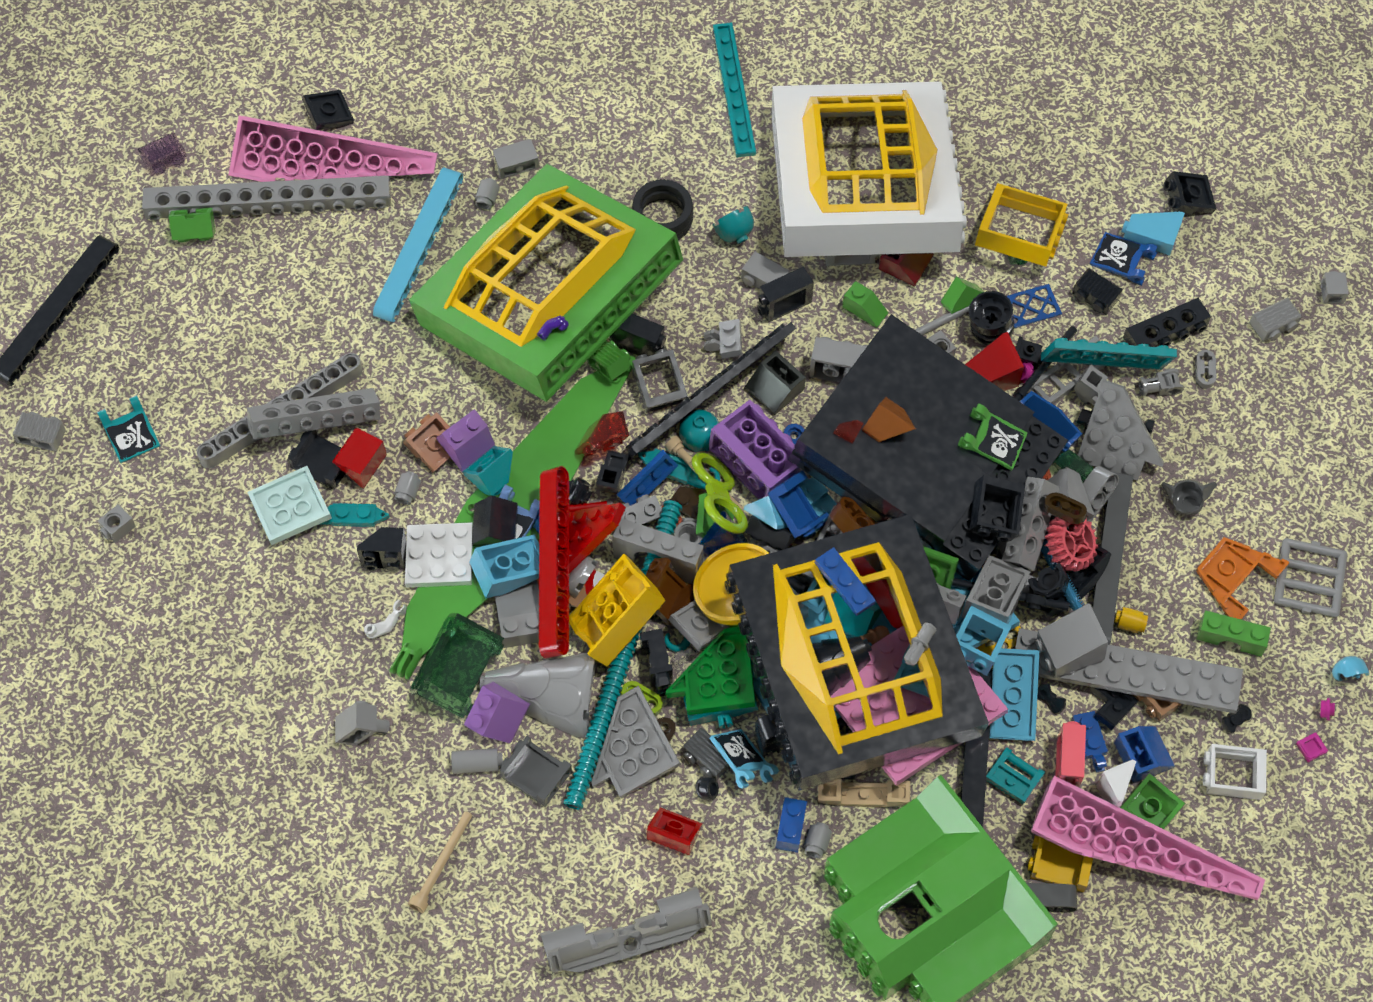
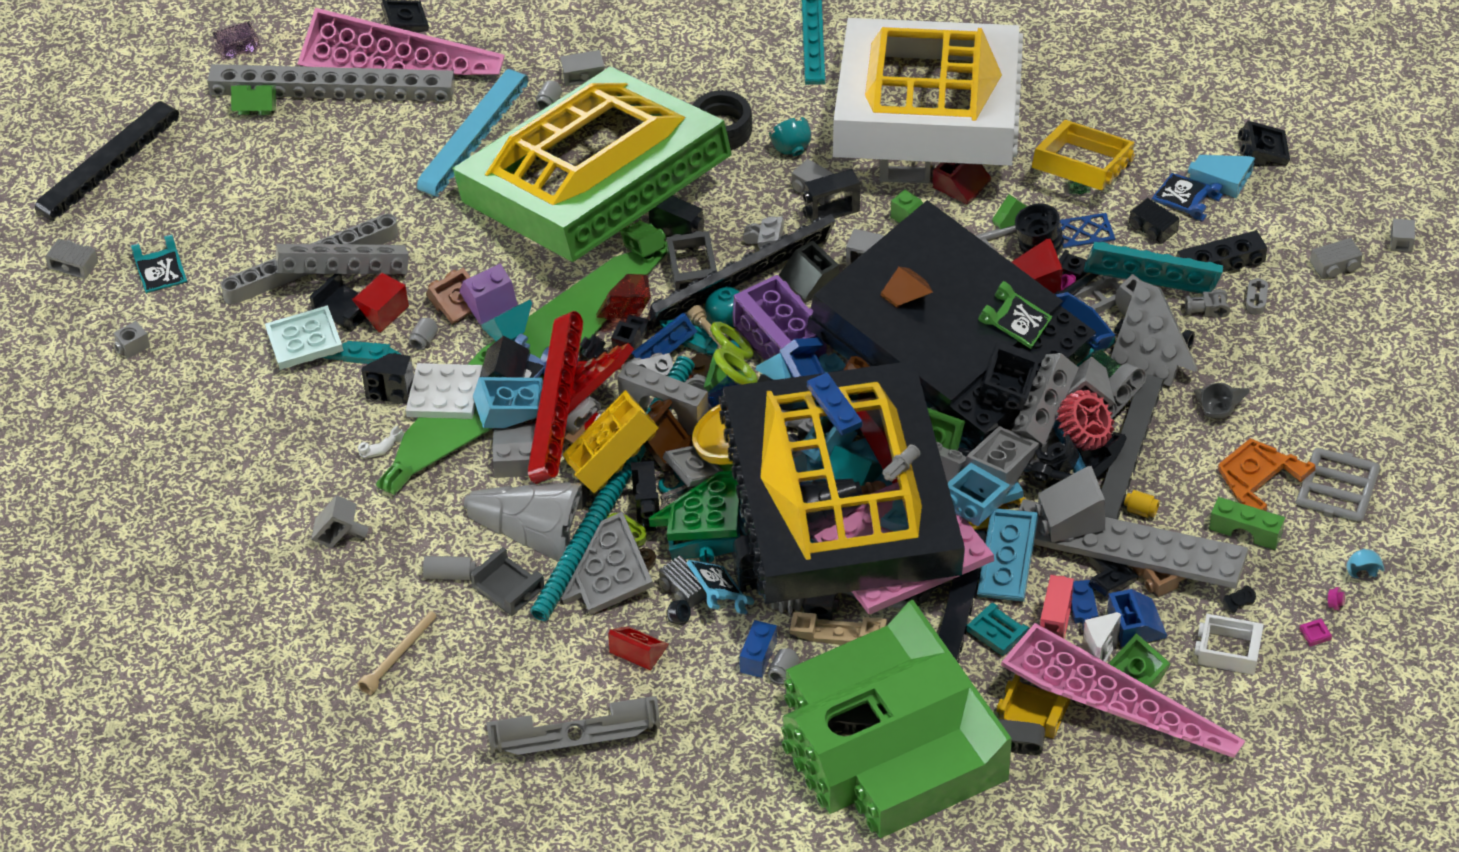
camera: 10 degrees right, 15 degrees down
clear green windscreen [409,613,504,718] -> none
medium lavender slope [464,682,530,743] -> none
dark purple arm [537,316,569,340] -> none
clear red tile [834,420,863,443] -> none
black piece [1037,683,1066,713] -> none
dark brown plate [1045,492,1087,524] -> none

